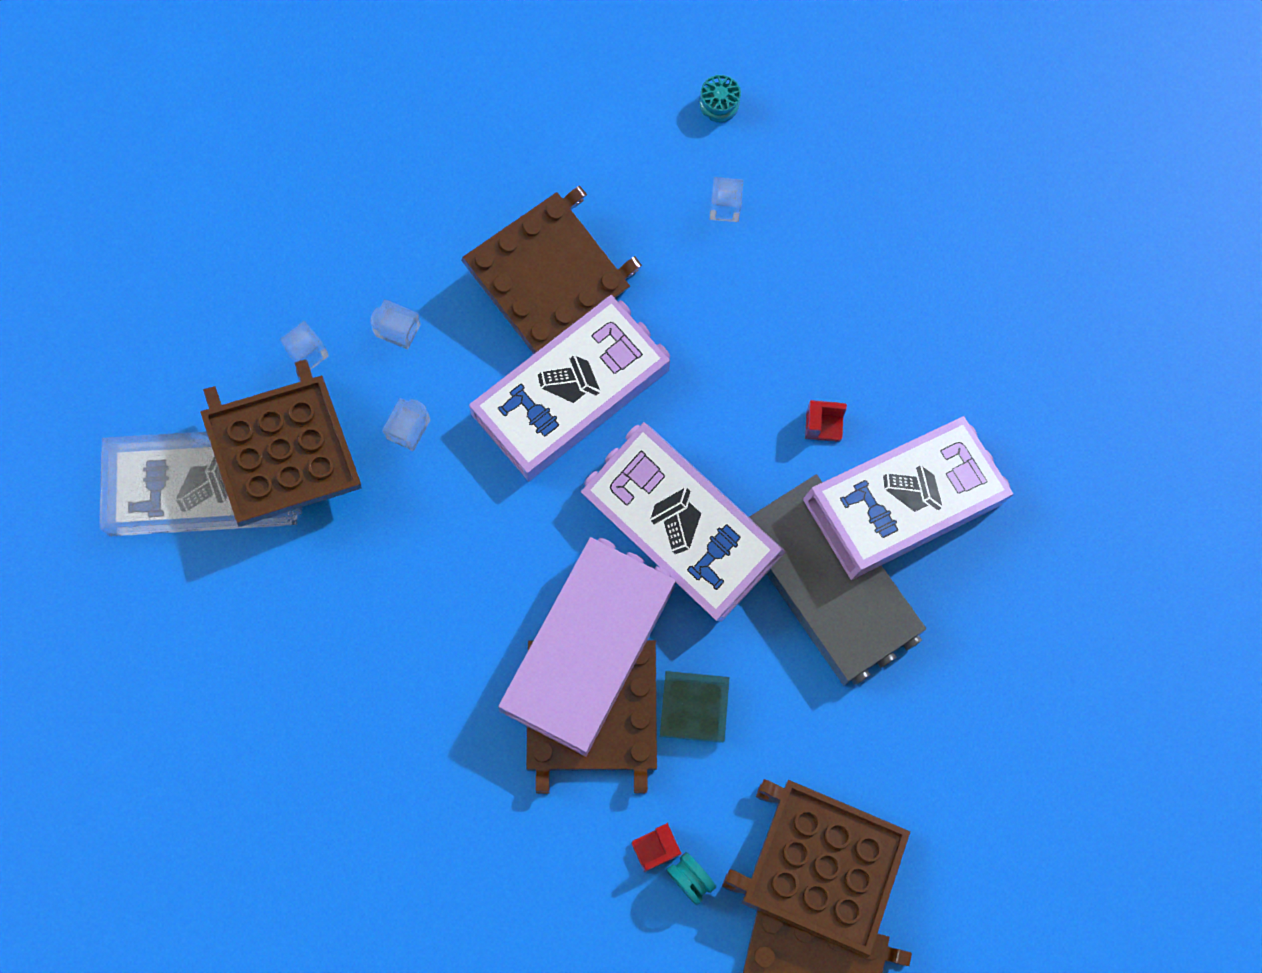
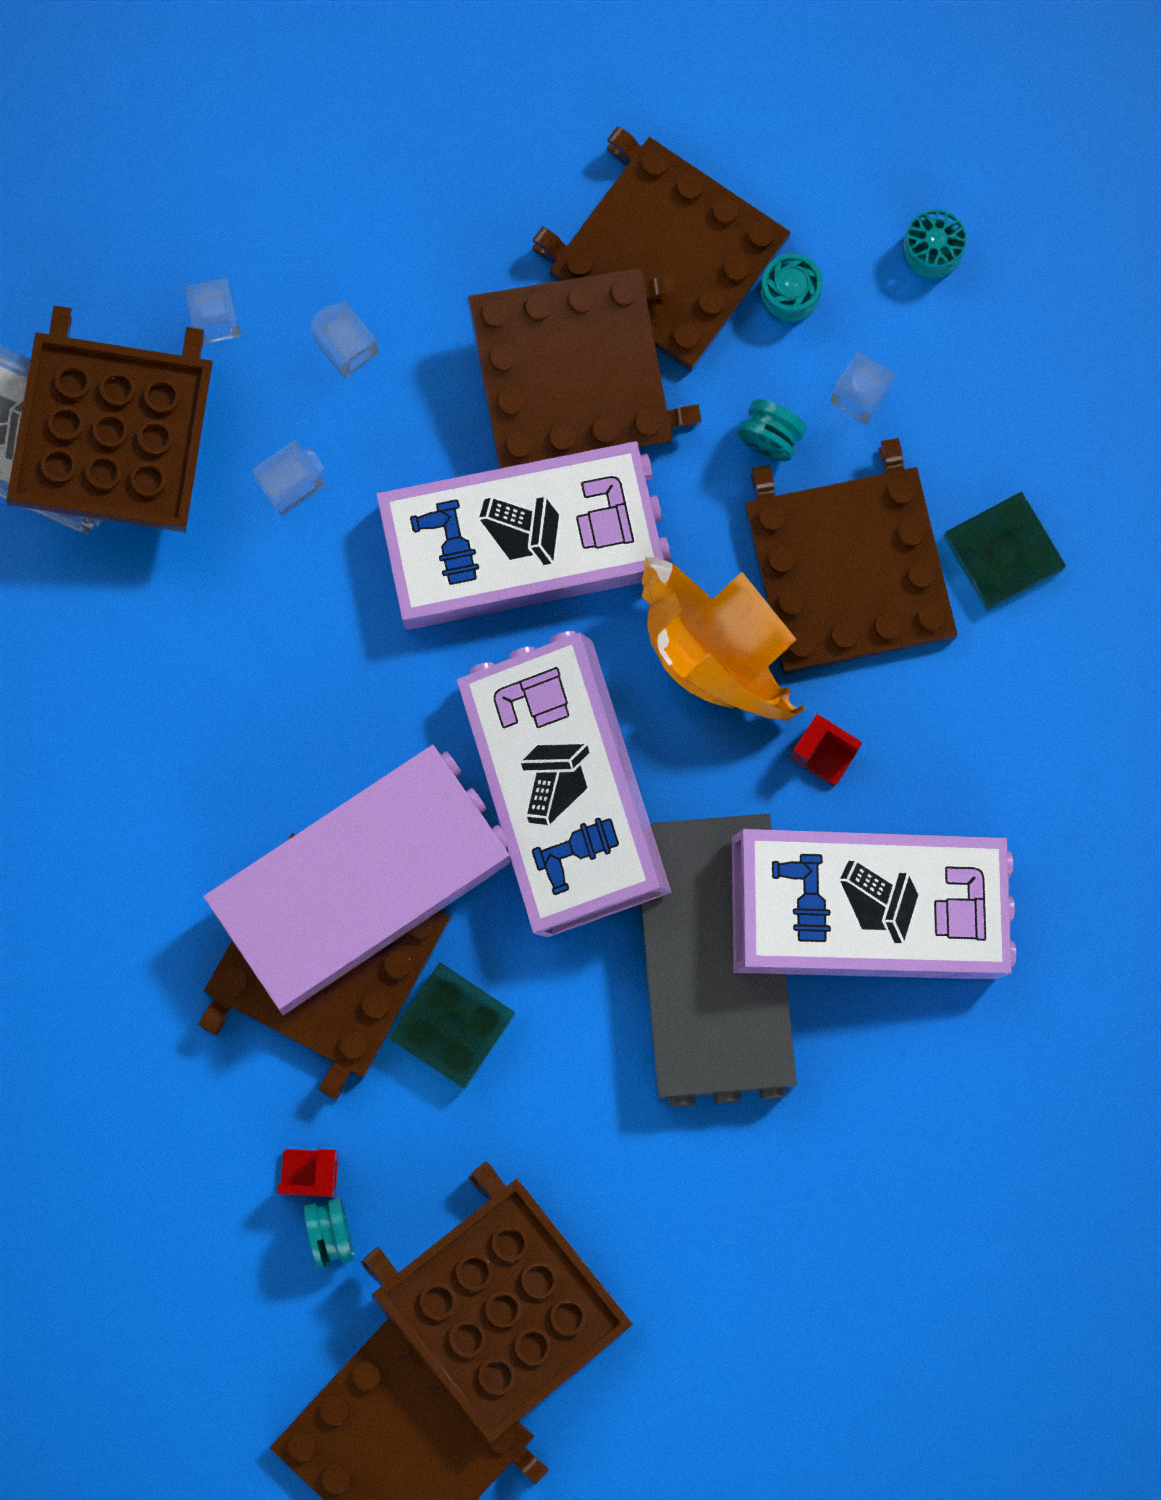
camera: 30 degrees right, 5 degrees up
none -> reddish brown plate [532,126,791,372]
none -> light orange animal [641,557,805,721]
none -> teal wheel [737,399,807,462]
none -> reddish brown plate [744,438,958,675]
none -> teal wheel [760,253,823,323]
none -> clear green plate [943,491,1066,611]

